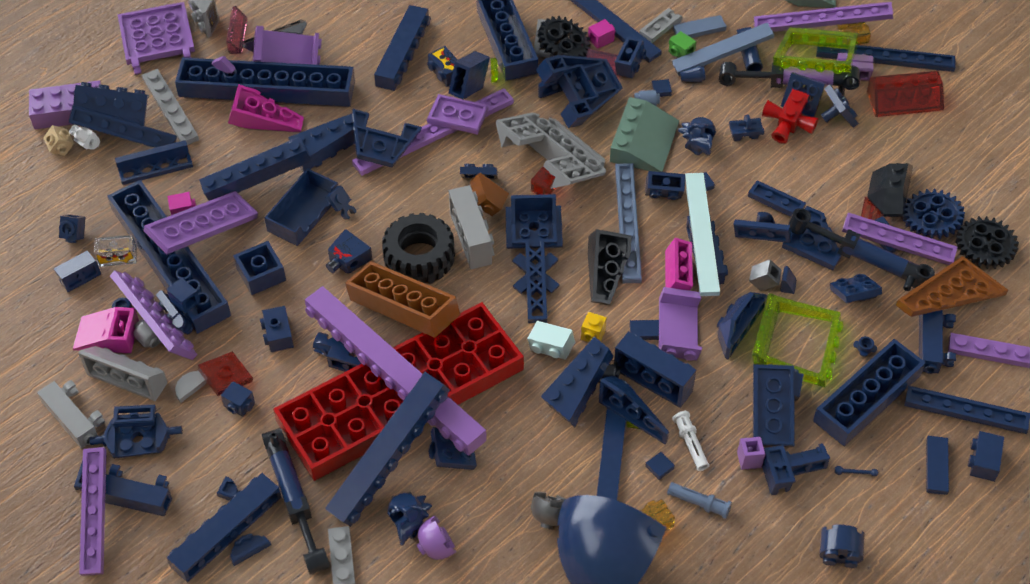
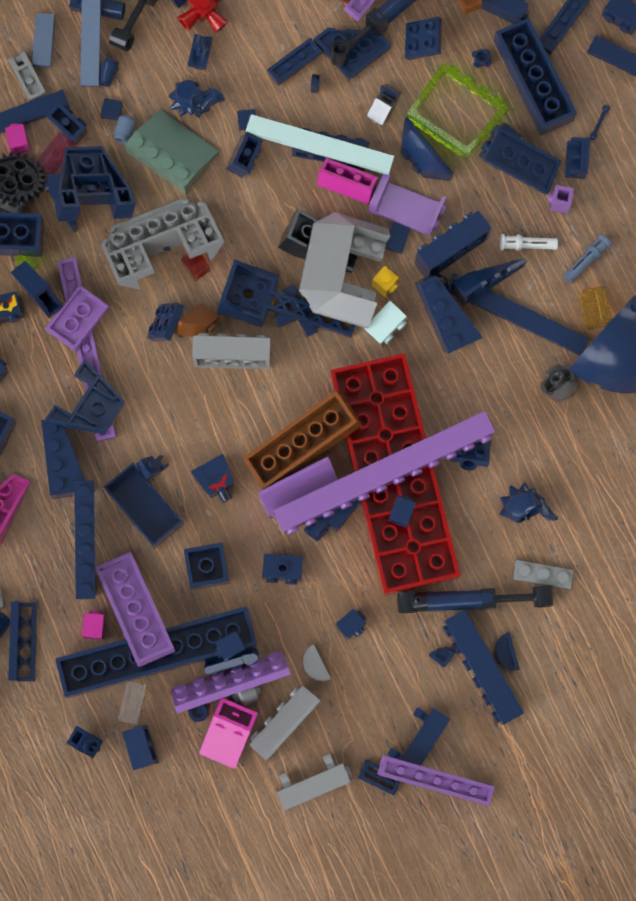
camera: 75 degrees left, 25 degrees up
dark blue plate [89,413,183,458] -> none
dark blue tile [113,404,157,428] -> none
clear red tile [198,351,253,396] -> none
dark blue brick [325,372,450,527] -> none
black tyre [382,213,455,284] -> none
medium lavender cylinder [416,516,457,560] -> none
sand blue tile [615,163,642,283] -> none
dark blue tile [645,452,675,480] -> none
bright green brick [668,31,696,58] -> none
dark blue tile [733,219,792,243] -> none
dark blue hinge [762,445,795,495] -> none
none -> medium lavender slope [258,457,338,519]
none -> light grey slope [299,212,390,329]
none -> dark blue brick [388,495,416,528]

